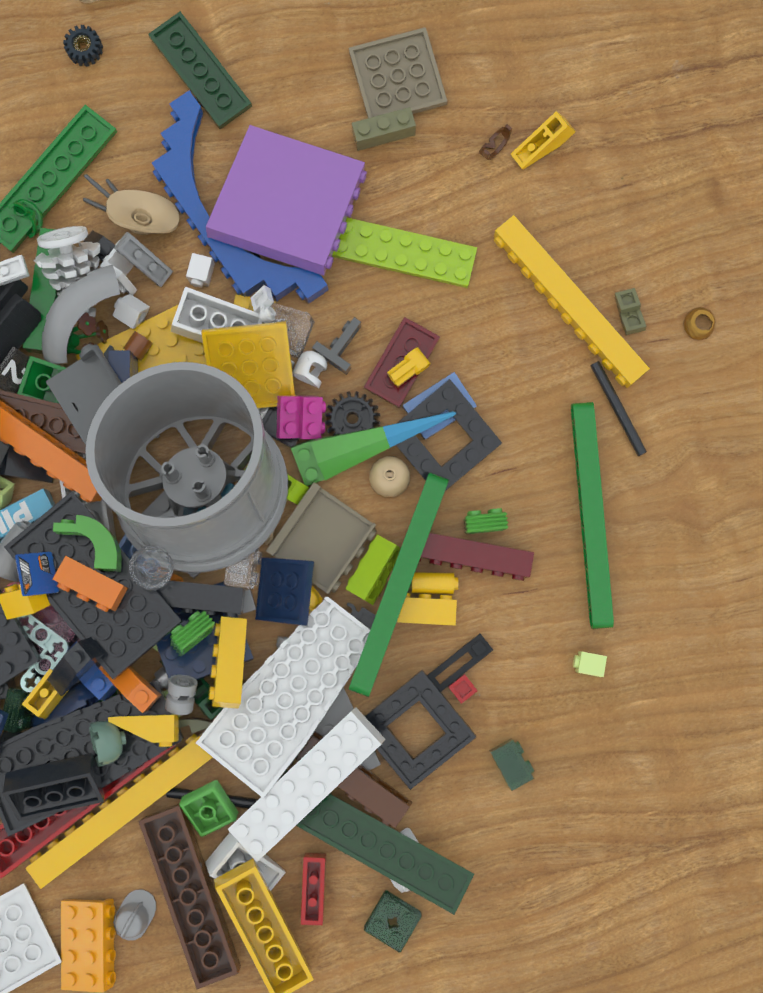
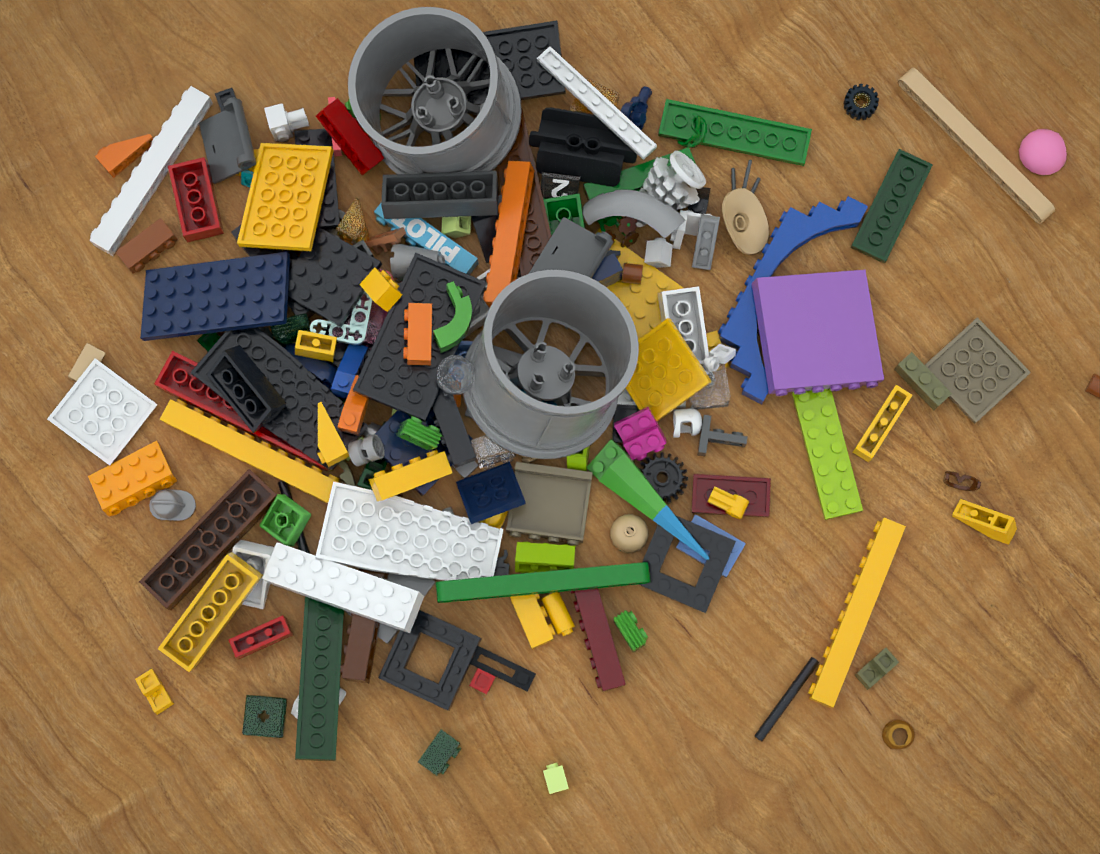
camera: 65 degrees right, 5 degrees down
blue sticker [15,552,59,596] -> none
black slope [47,637,105,696] -> none
sand green cylinder [89,721,126,767] -> none
white brick [186,253,215,288] -> none
green beam [571,402,614,629] -> none
none -> yellow brick [852,385,912,463]

